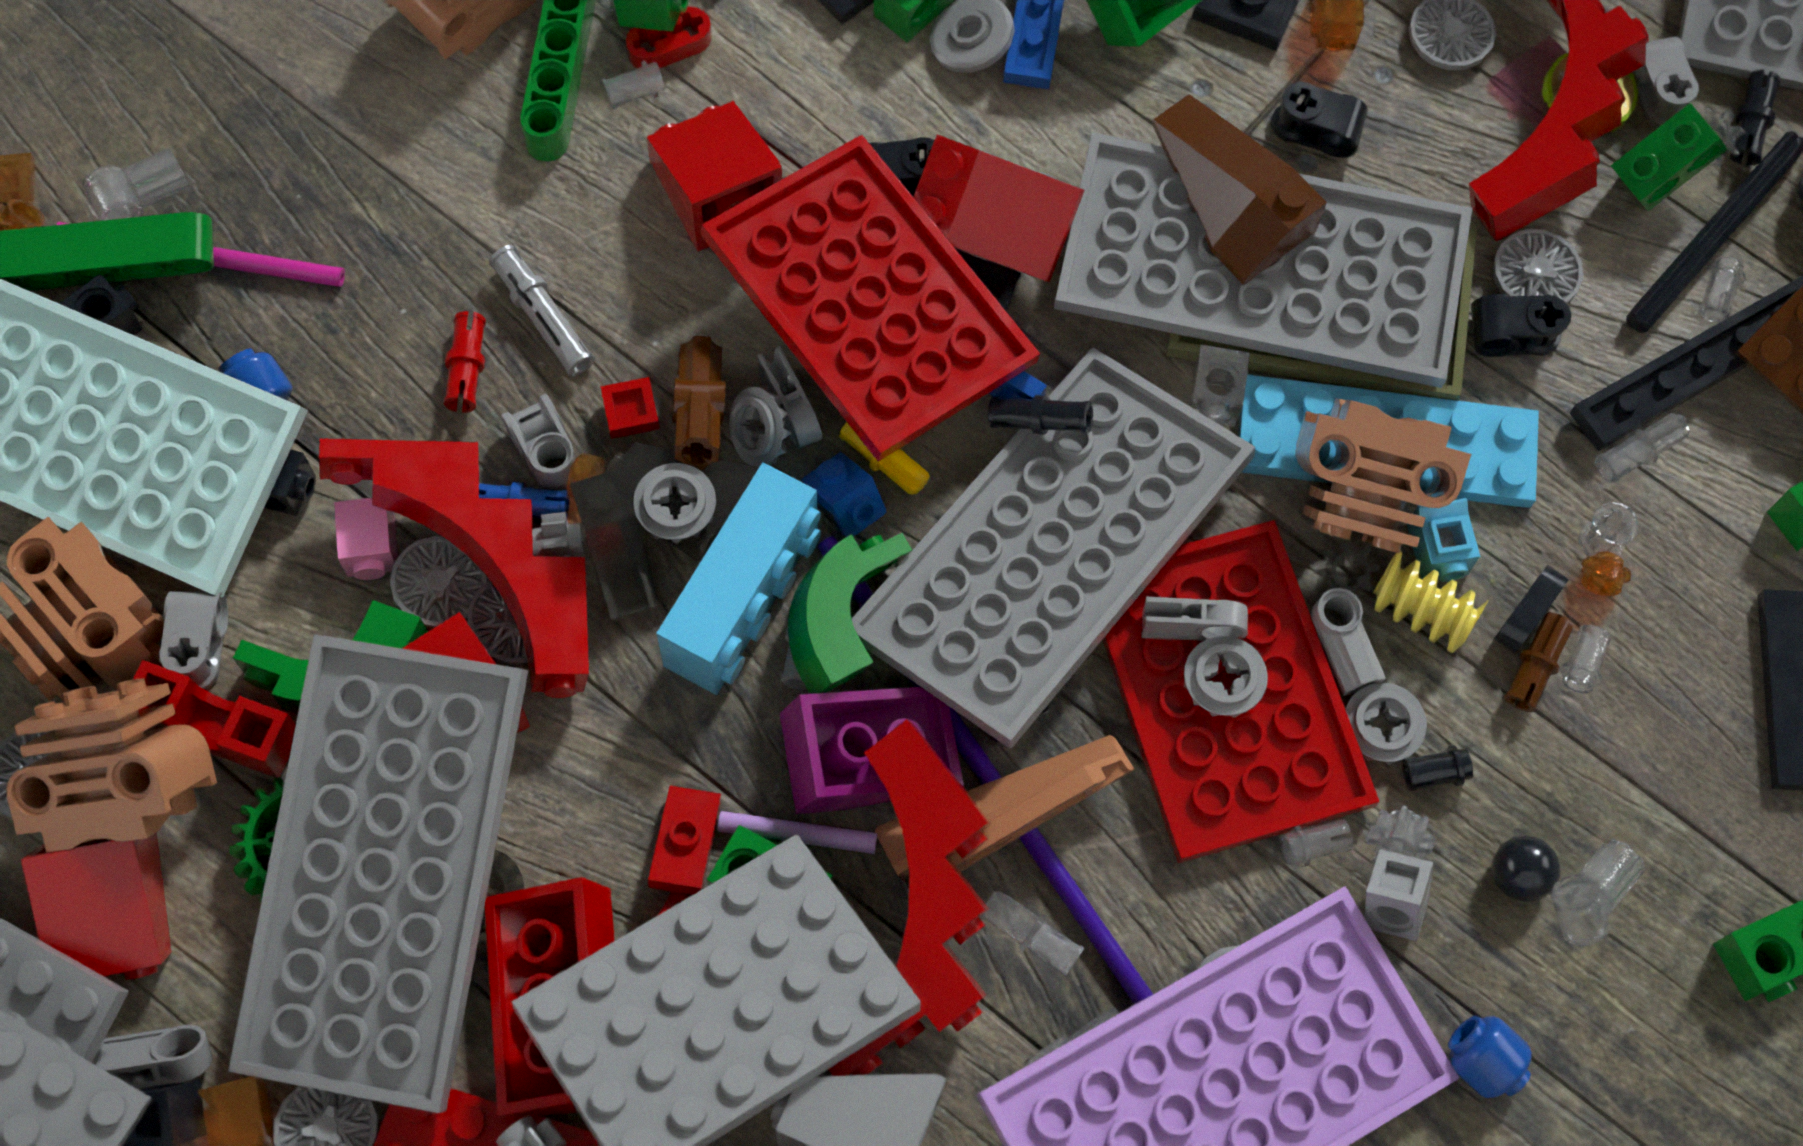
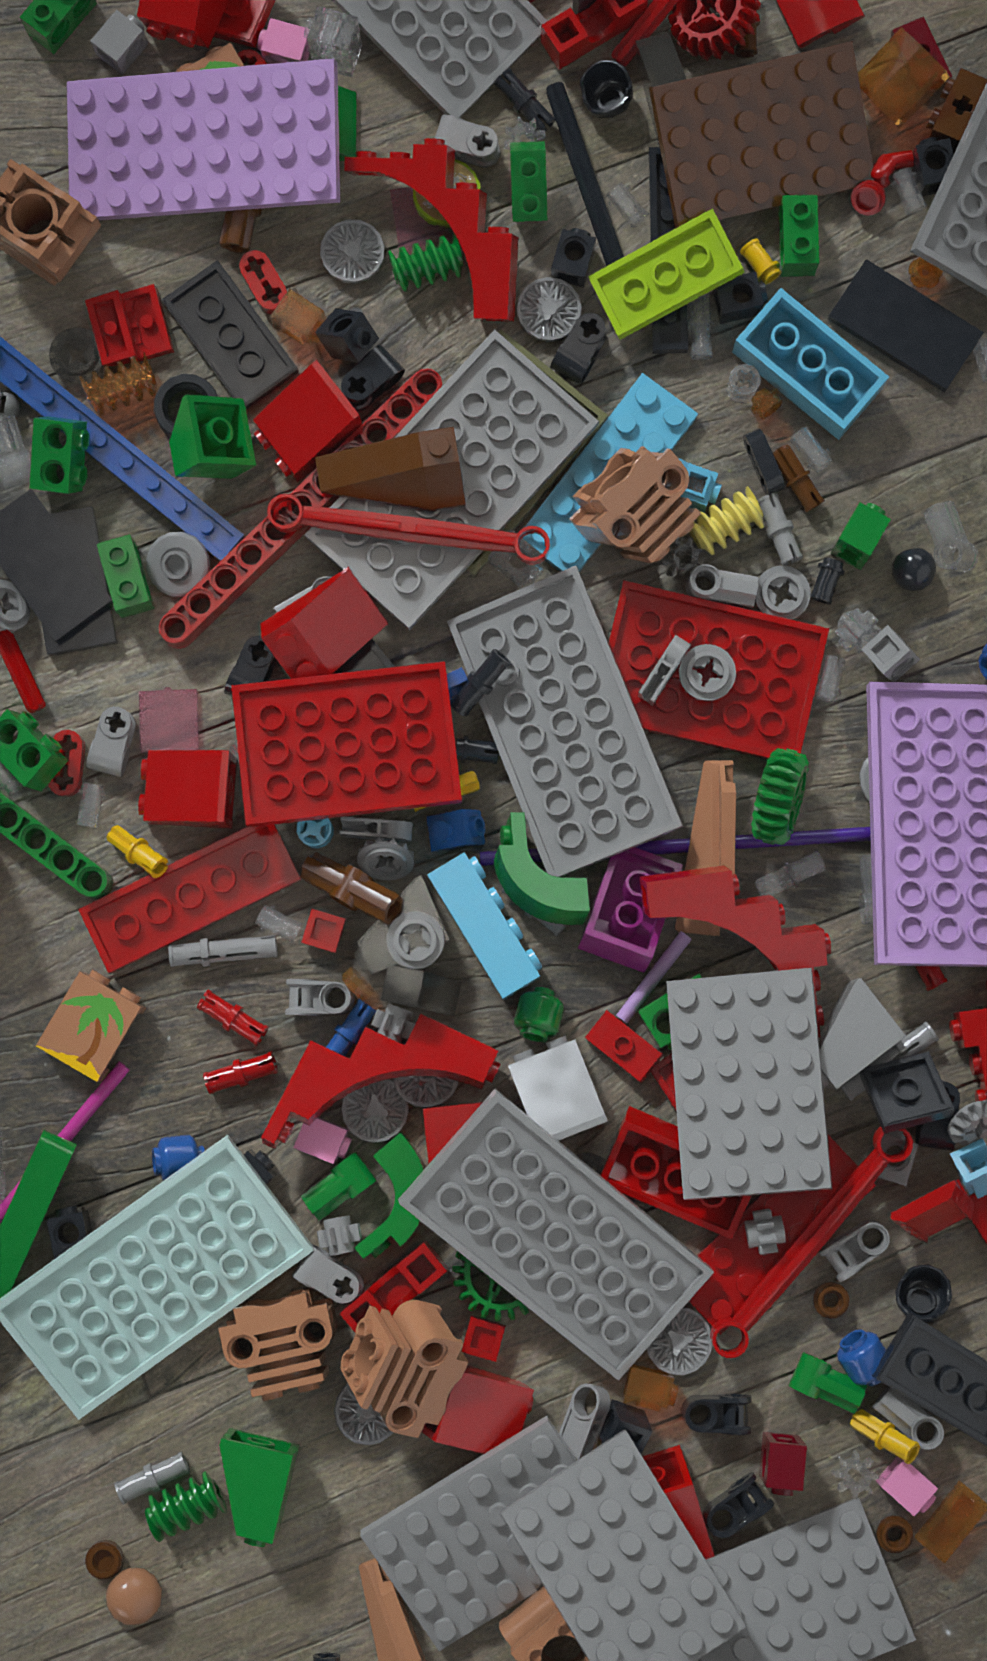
camera: 50 degrees left, 15 degrees up
none -> nougat panel [36,969,146,1082]
none -> red plate [78,824,302,974]
none -> light grey piece [86,706,136,777]
none -> yellow axle [106,825,168,878]
none -> clear pink piece [139,687,199,753]
none -> red beam [158,368,443,649]
none -> red pin [203,1051,278,1094]
none -> red slope [253,360,362,483]
none -> clear pin [255,905,303,944]
none -> red piece [267,494,550,565]
none -> medium azure wheel [296,818,334,849]
none -> green piece [301,1152,377,1221]
none -> black brick [315,308,379,363]
none -> light grey gear [317,1215,362,1256]
none -> green piece [388,233,464,292]
none -> black pin [456,735,499,764]
none -> red plate [461,1315,506,1362]
none -> light grey slope [508,1035,608,1141]
none -> green head [514,987,564,1043]
none -> black brick [551,228,596,288]
none -> lime plate [588,208,745,340]
none -> black brick [712,272,768,324]
none -> medium azure brick [732,288,889,440]
none -> yellow pin [740,238,781,285]
none -> green gear [751,748,809,845]
none -> light grey pin [757,493,803,566]
none -> green brick [830,502,891,570]

